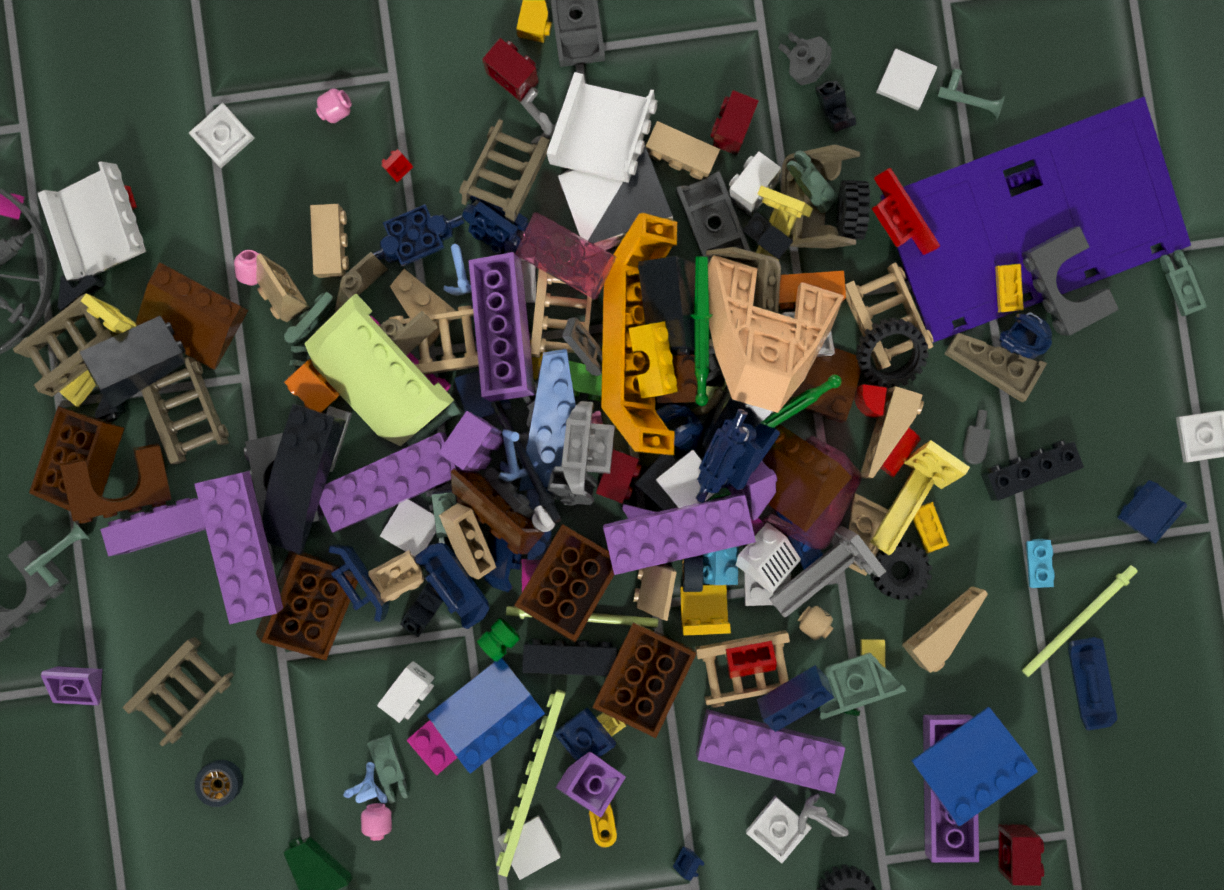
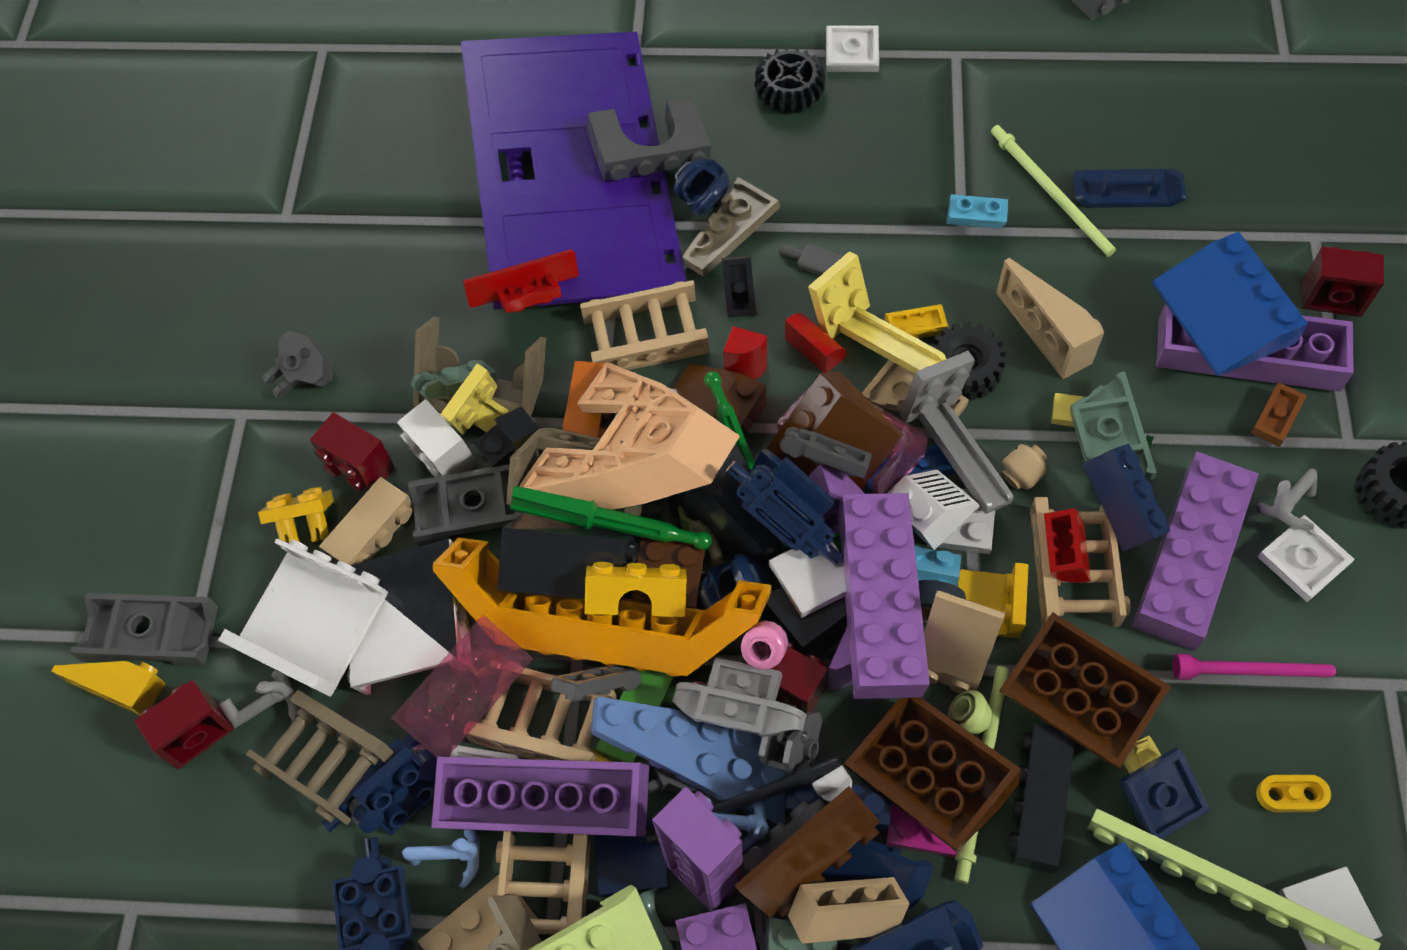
camera: 75 degrees left, 25 degrees down
red tile [381,149,413,182] -> none
green wheel [477,617,521,662] -> none
medium lavender slope [555,752,626,818] -> none
dark blue tile [673,846,705,881] -> none
black slope [815,80,856,132] -> none
black tyre [836,180,870,240] -> none
black tyre [856,318,929,389] -> none
tan slope [859,386,924,478] -> none
white tile [876,49,937,110] -> none
sand green piece [937,69,1005,120] -> none
black brick [981,439,1084,501] -> none
yellow plate [995,264,1024,312] -> none
dark blue slope [1117,480,1187,544] -> none
sand green hinge [1160,249,1207,317] -> none
none -> yellow plate [258,487,334,548]
none -> black slope [721,255,756,317]
none -> bright pink head [741,621,788,670]
none -> black gear [754,47,826,114]
none -> dark grey hinge [780,426,872,479]
none -> yellowish green cone [948,690,992,734]
none -> dark pink piece [1172,653,1336,680]
none -> dark orange plate [1251,382,1307,447]

